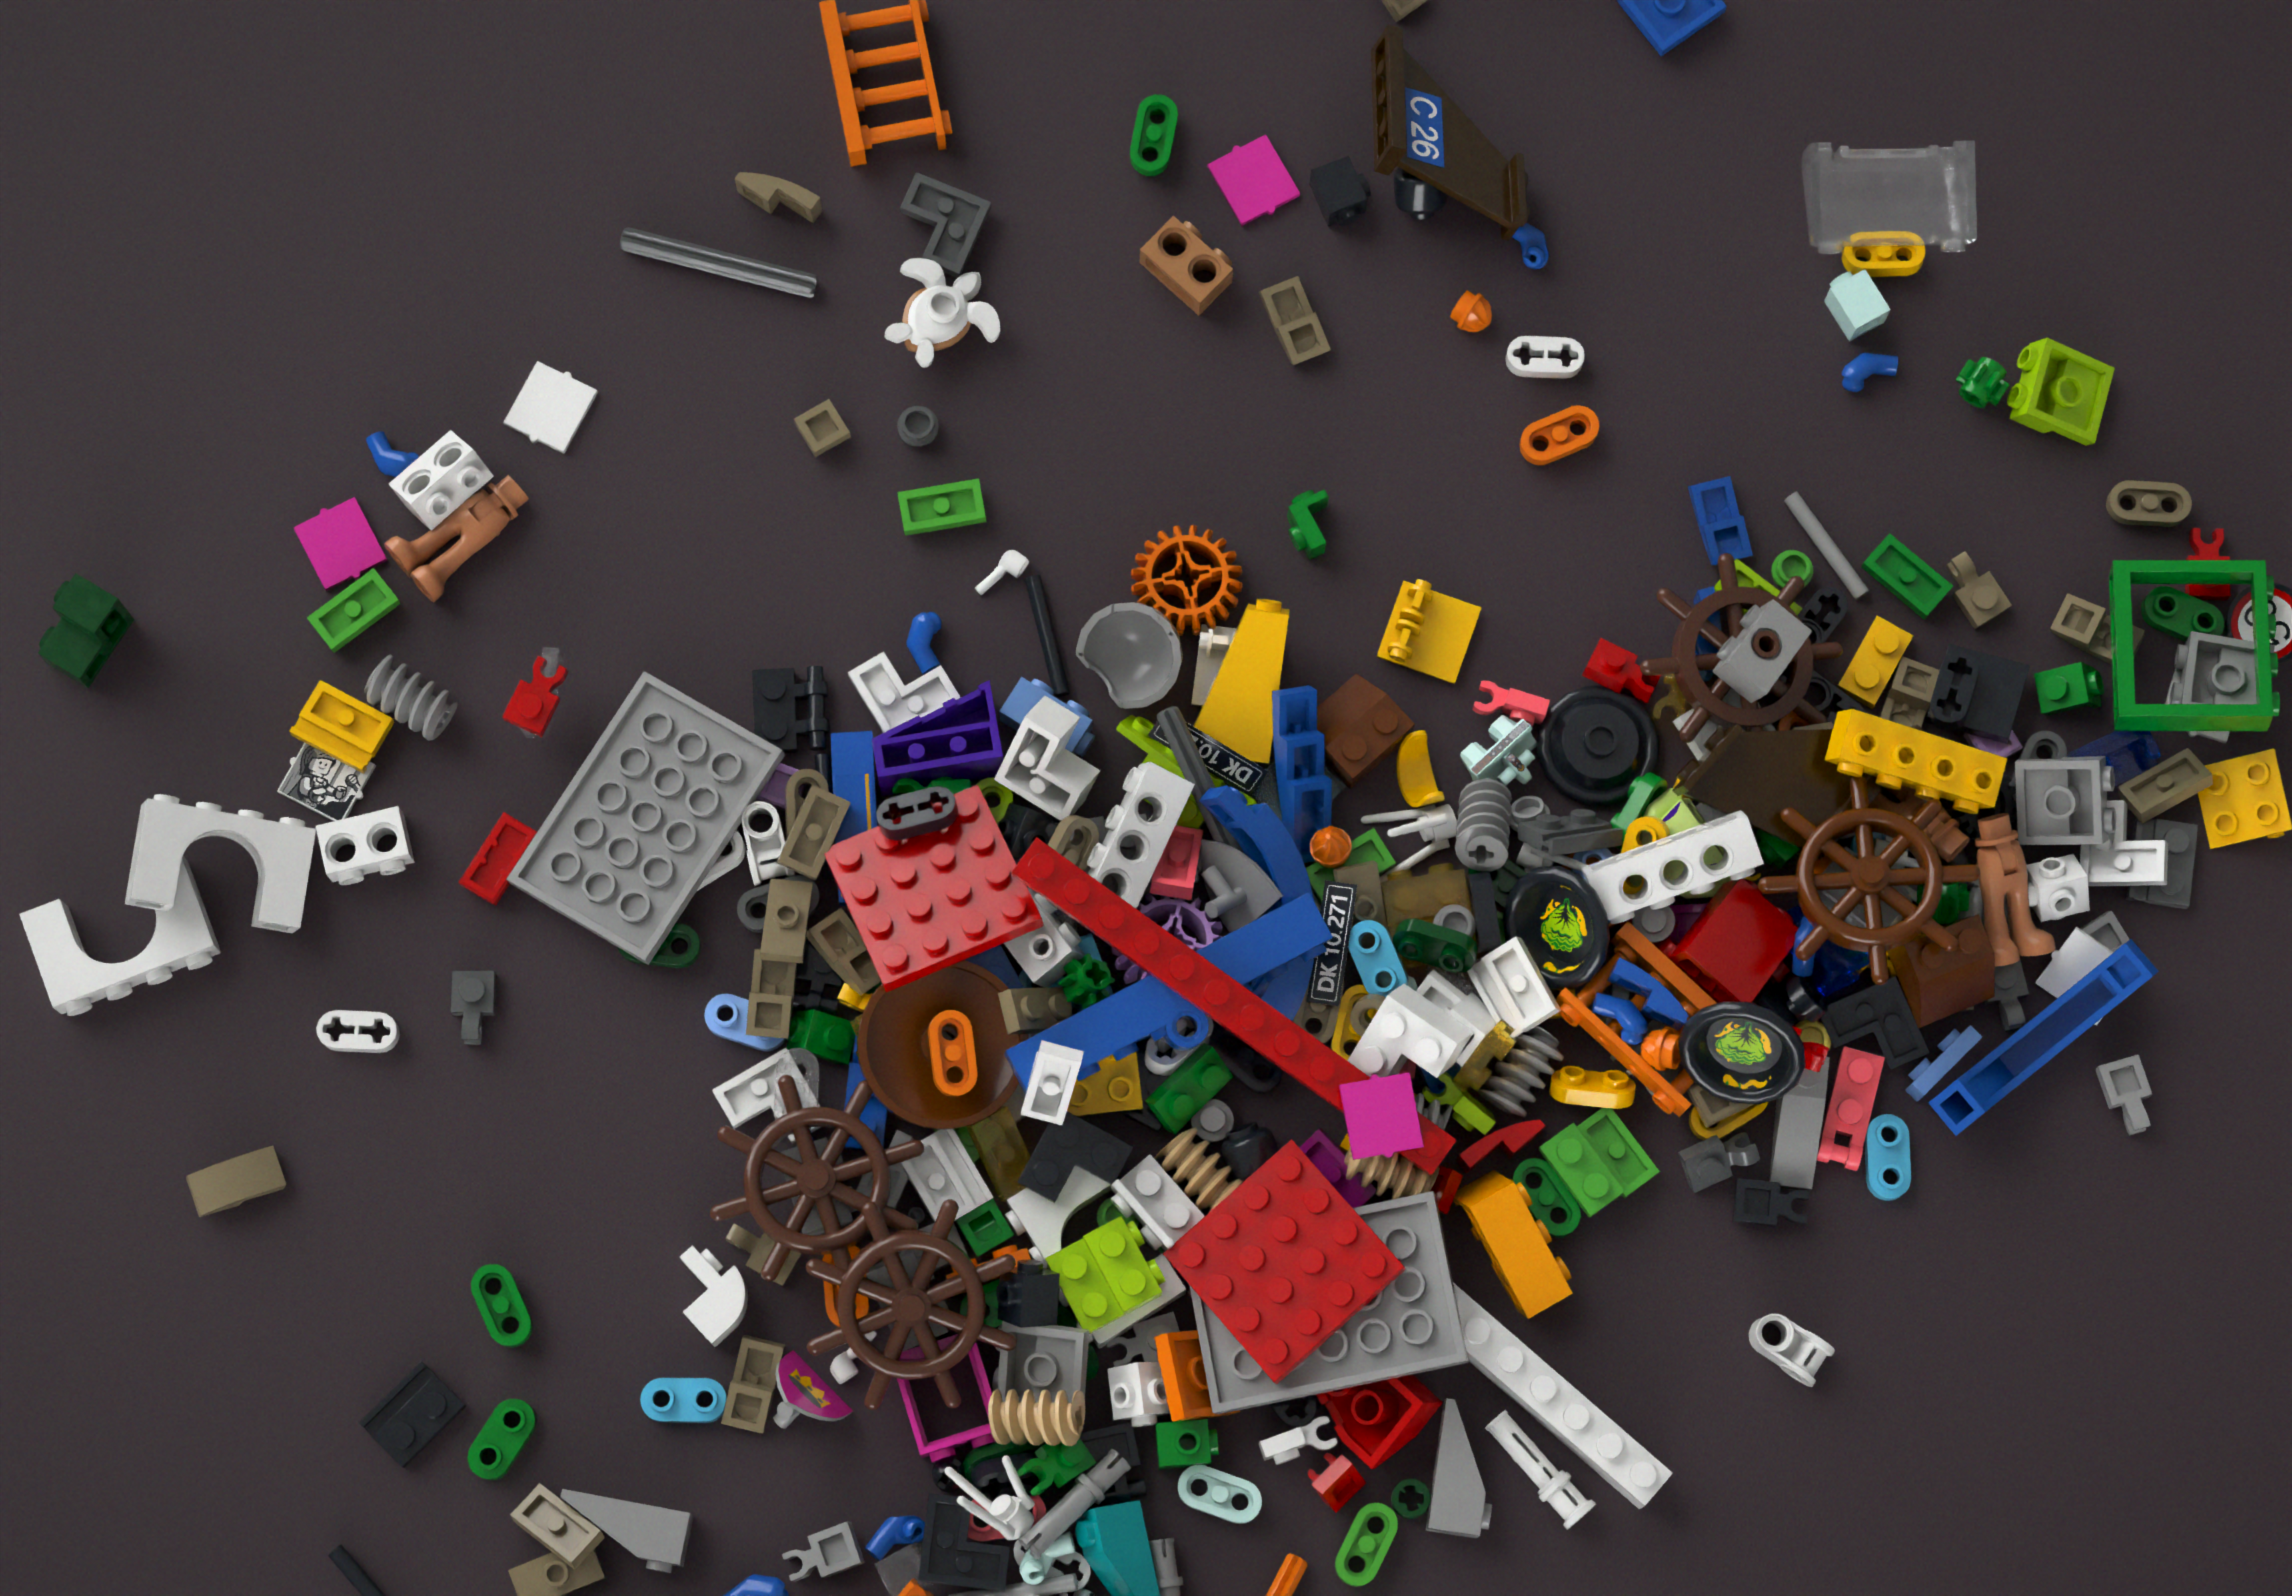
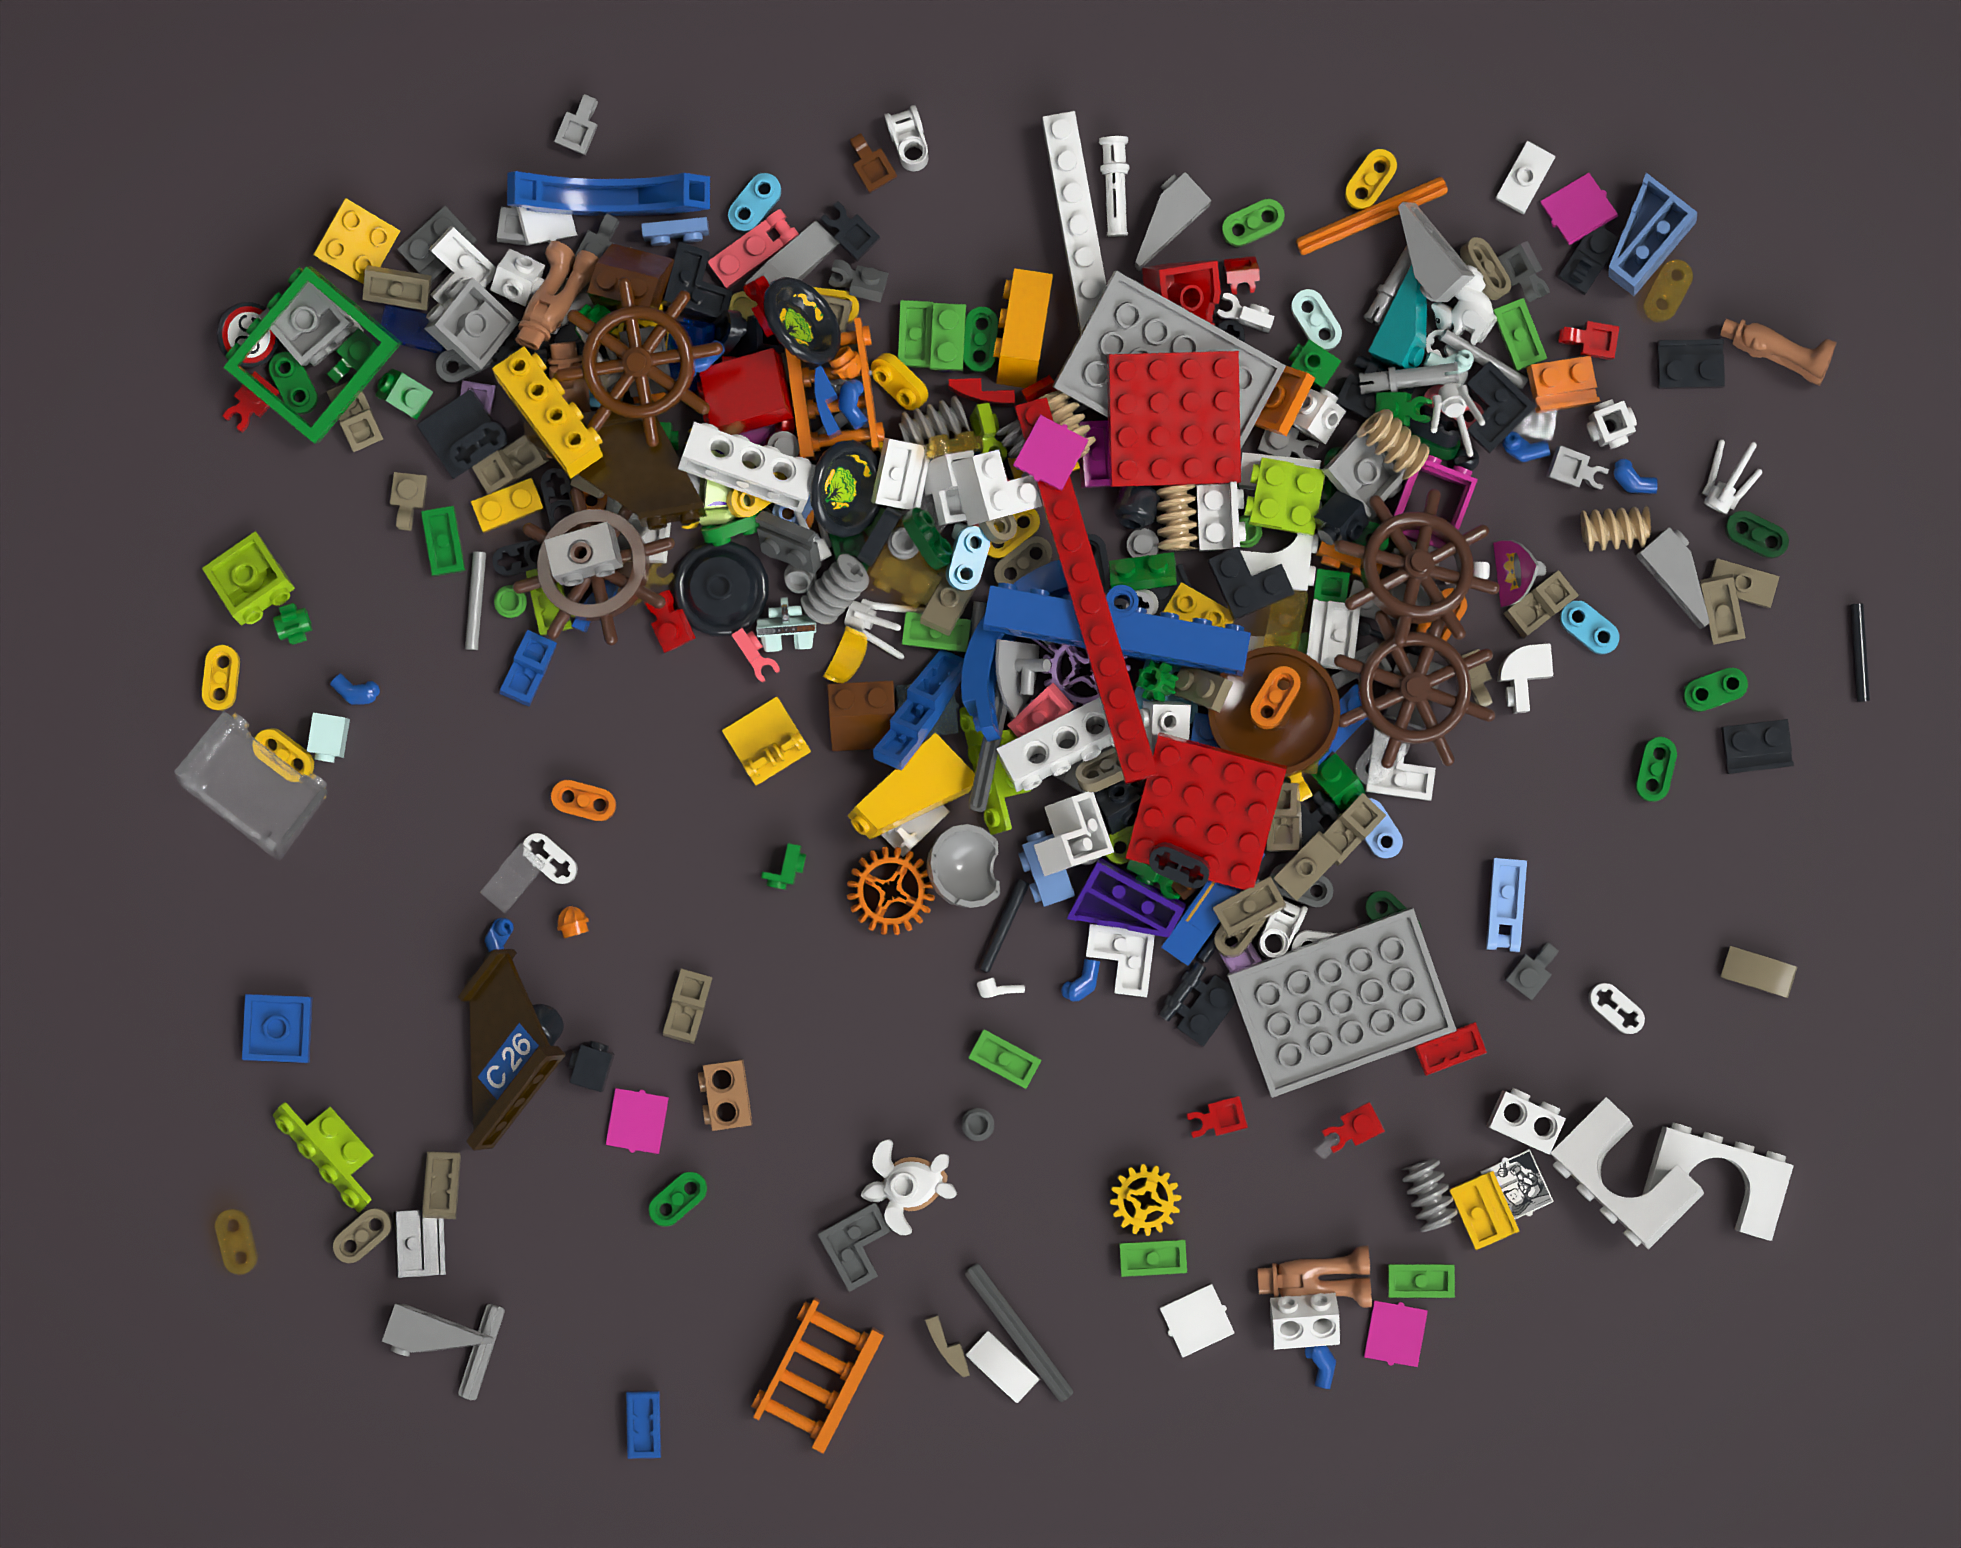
camera: 140 degrees left, 10 degrees up
dark green brick [38,573,134,688] -> none
dark tan plate [794,399,851,458] -> none
white slope [1021,1040,1084,1125] -> none
black sticker [1148,721,1268,797] -> none
black sticker [1307,880,1358,1006] -> none
orange plate [1310,826,1352,868] -> none
dark green bush [1391,1478,1431,1519] -> none
dark tan plate [2106,480,2192,527] -> none
none -> yellow plate [202,645,240,711]
none -> green plate [327,328,378,383]
none -> clear slope [480,843,546,914]
none -> reddish brown plate [850,133,897,194]
none -> white slope [966,1331,1039,1403]
none -> yellow gear [1110,1164,1181,1236]
none -> bright green plate [1119,1239,1187,1277]
none -> red plate [1186,1096,1248,1138]
none -> light blue plate [1486,858,1527,952]
none -> tan piece [1580,506,1651,551]

